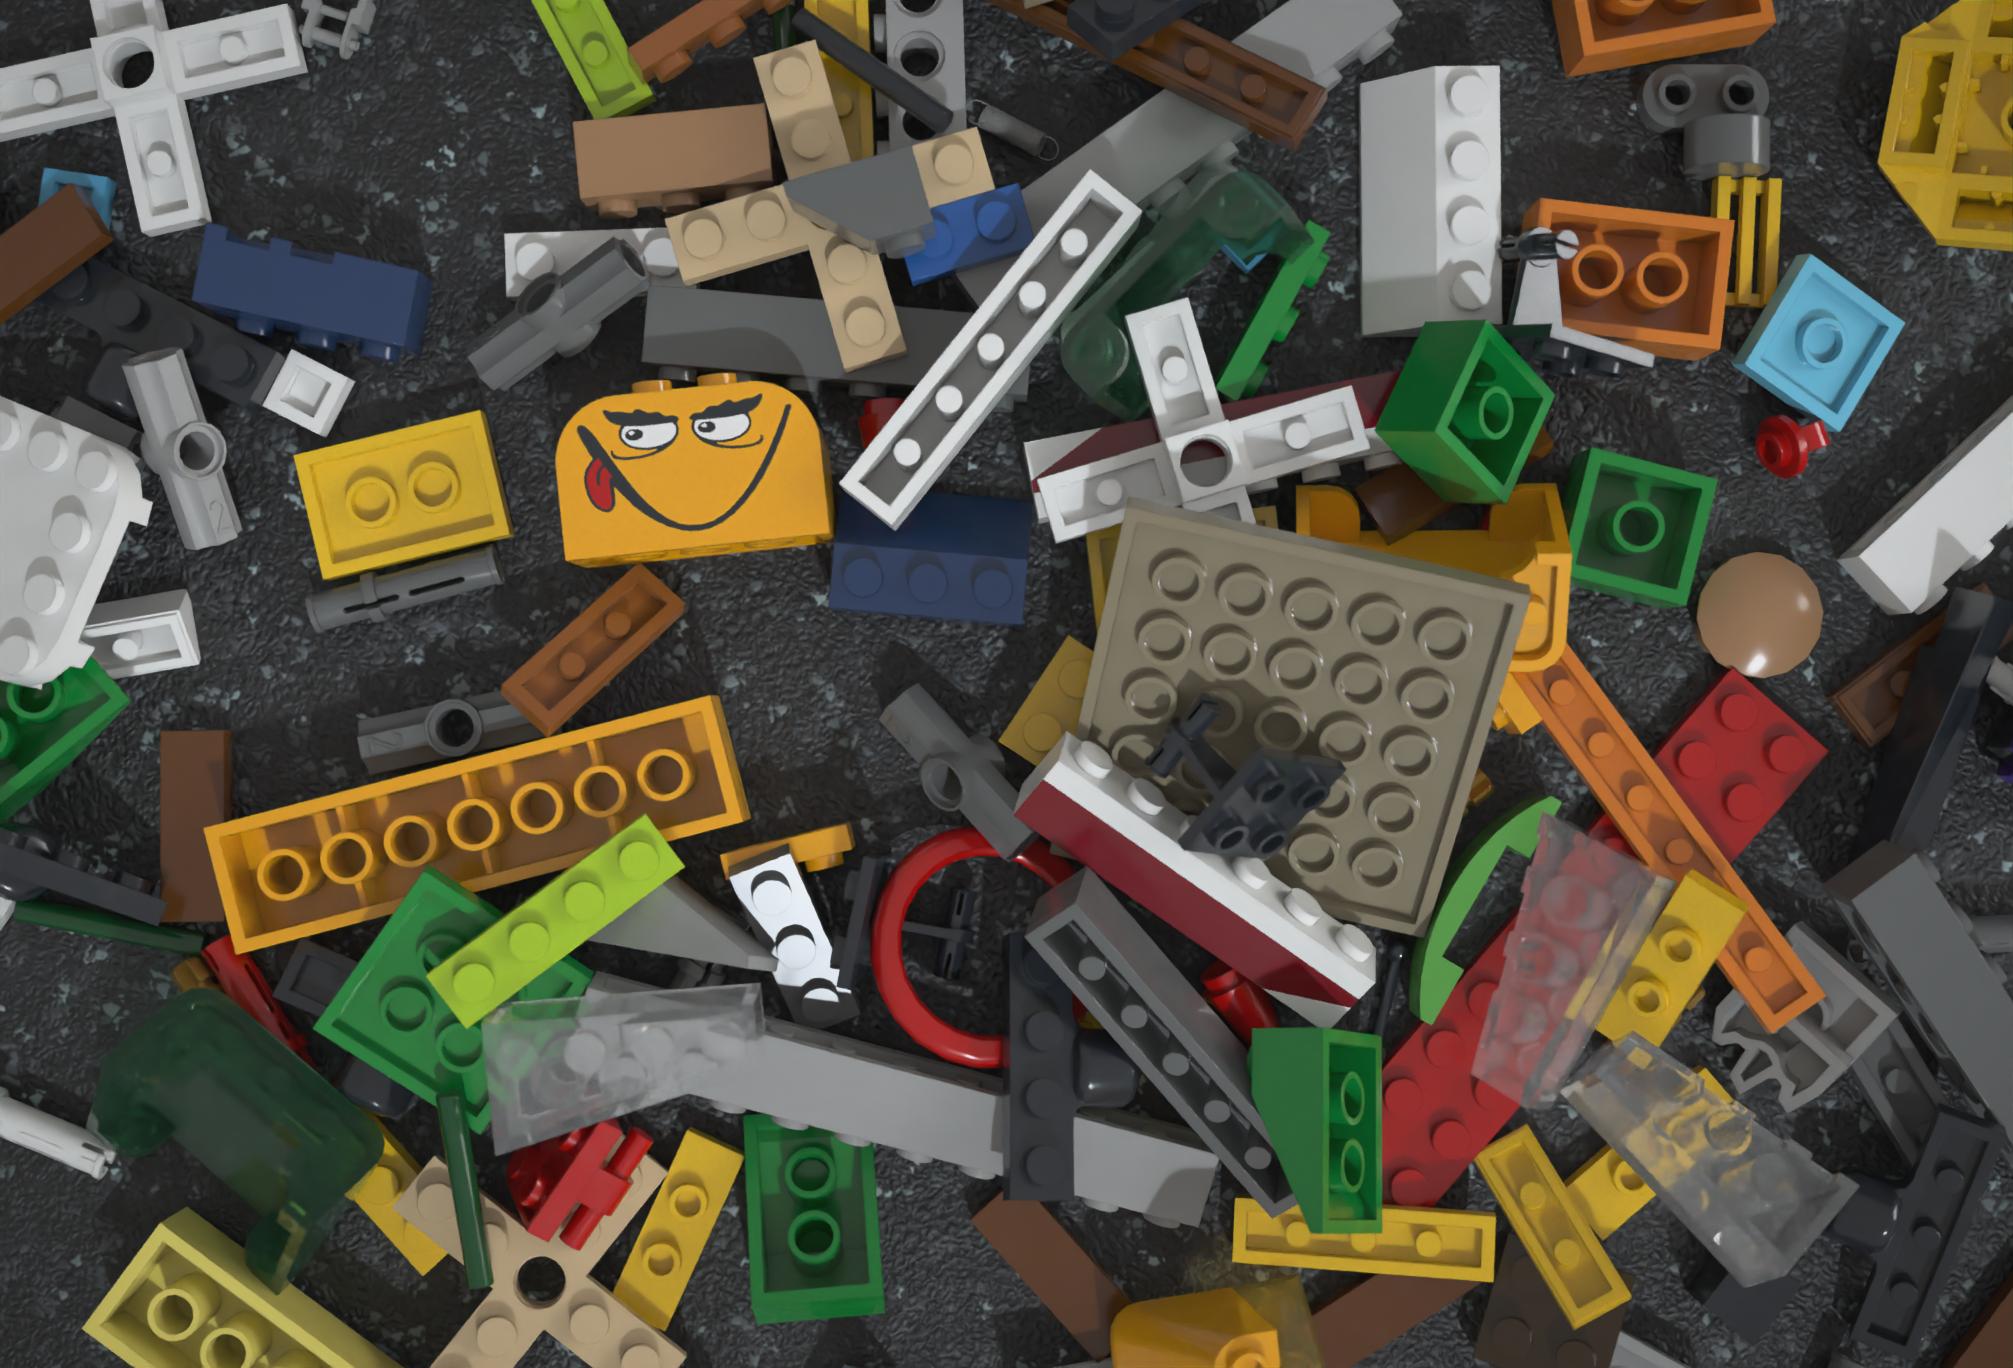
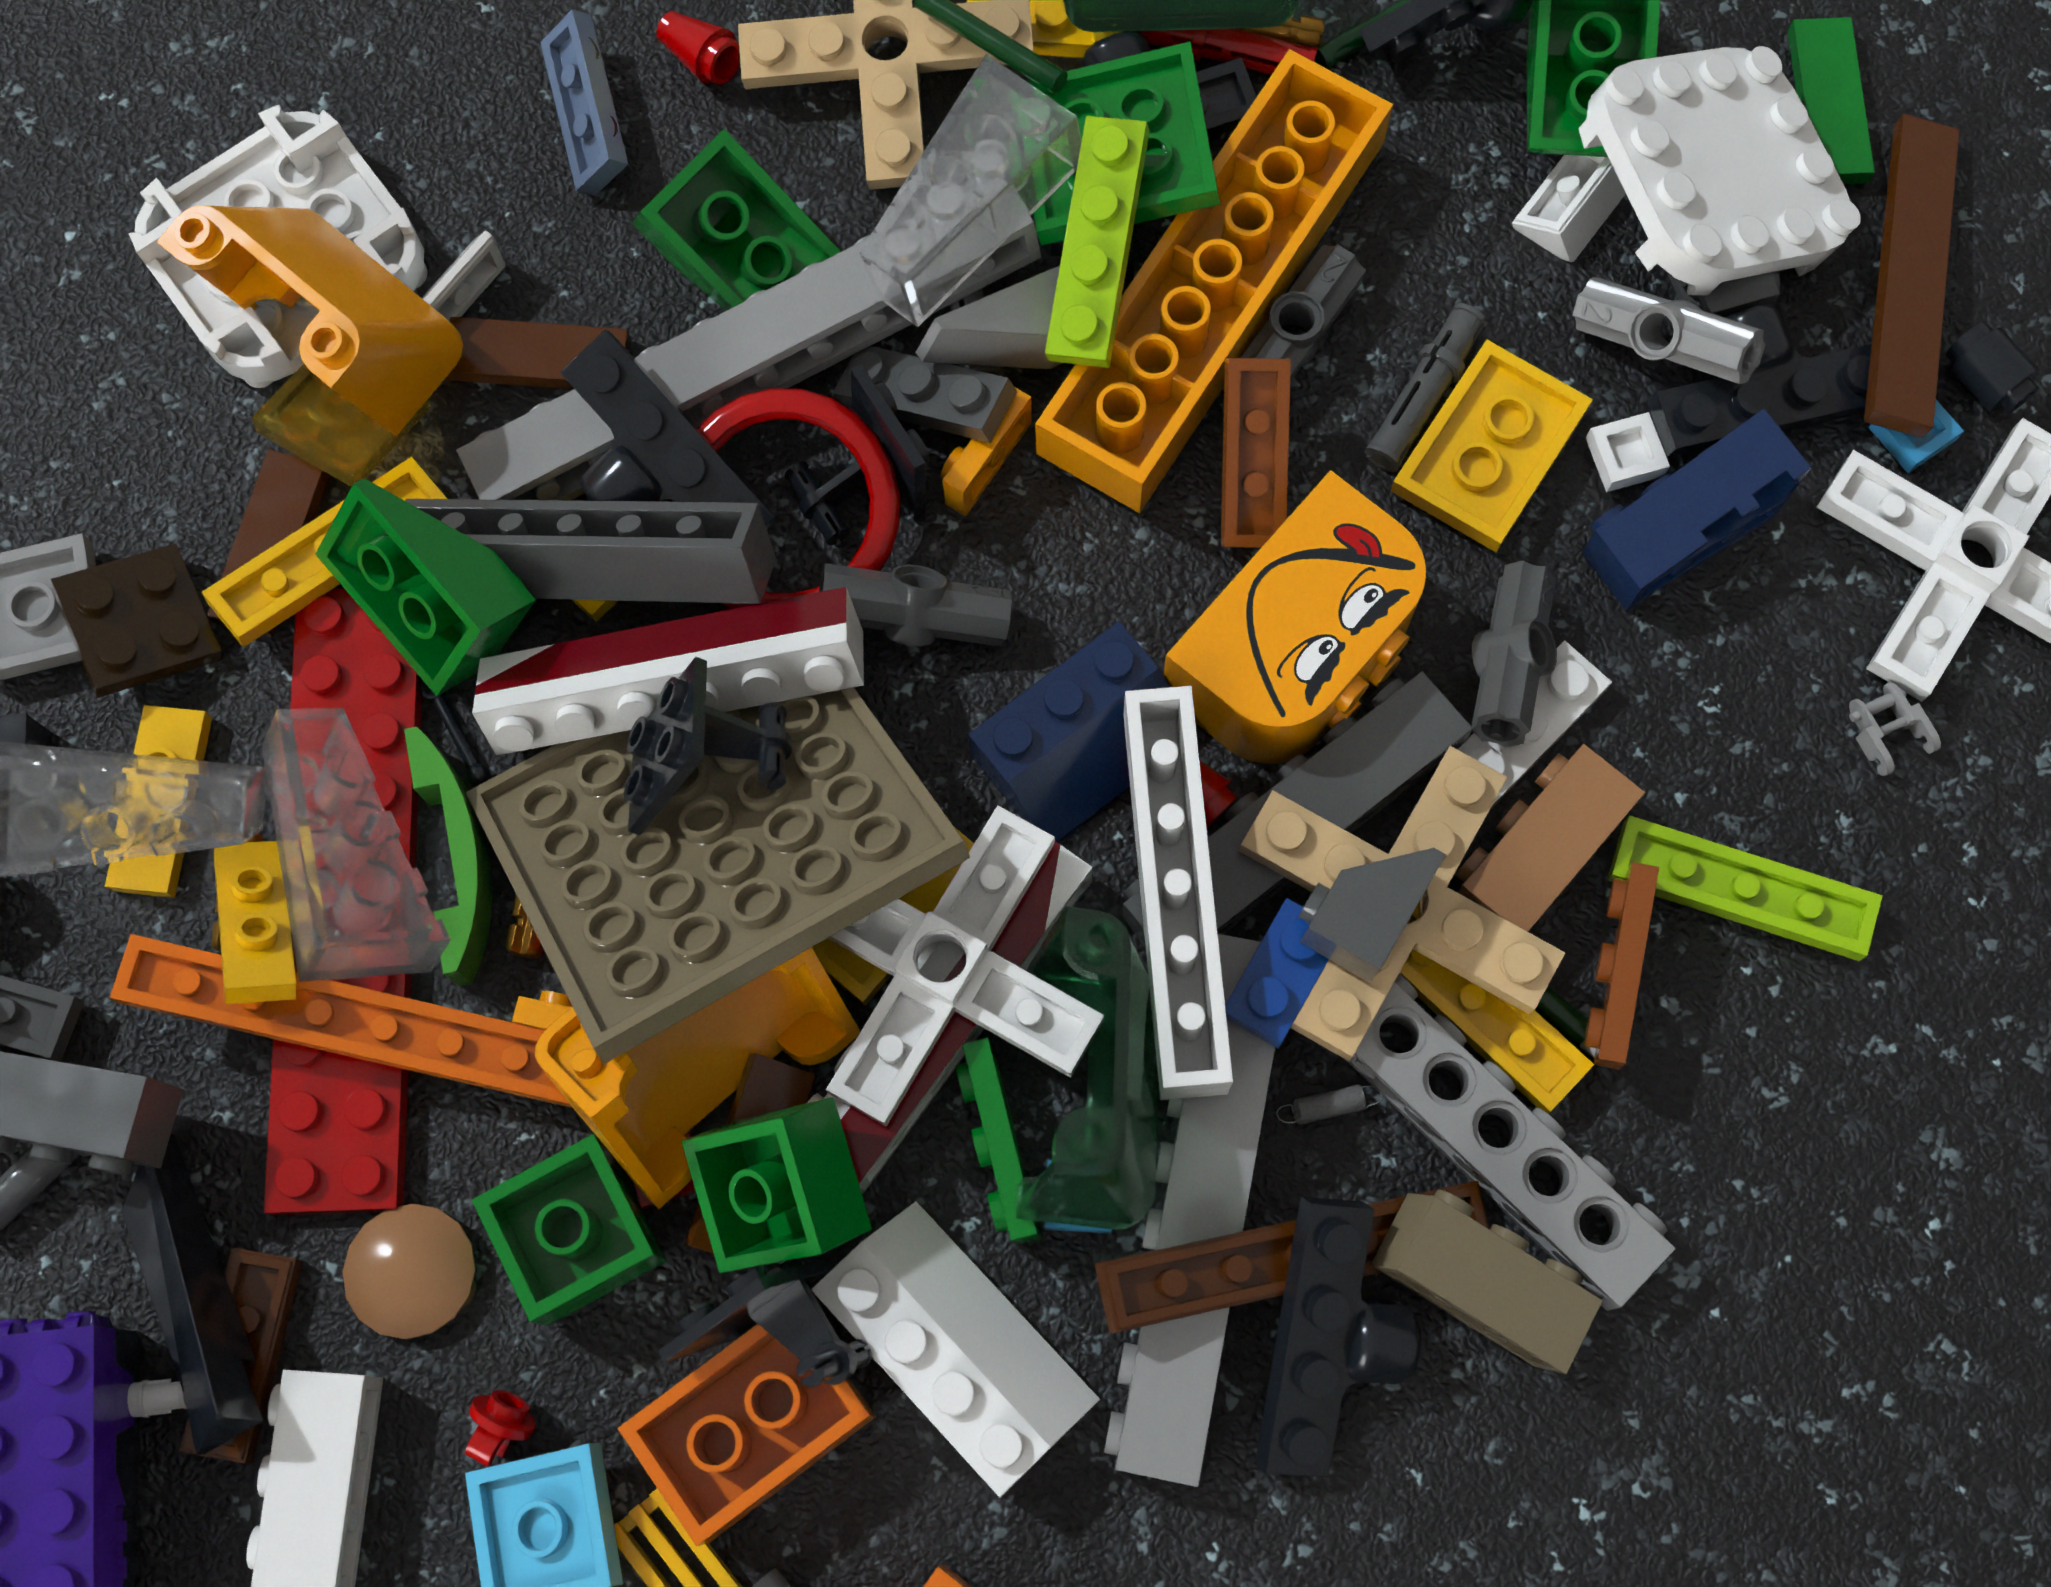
camera: 140 degrees right, 15 degrees down
reddish brown tile [160,730,231,922] -> none
red plate [506,1073,654,1251] -> none
yellow plate [613,1127,745,1331] -> none
black bar [791,8,954,134] -> none
yellow plate [999,635,1094,766] -> none
red cone [1200,959,1281,1048] -> none
yellow tile [1473,1124,1632,1330] -> none
light grey plate [1712,921,1904,1114] -> none

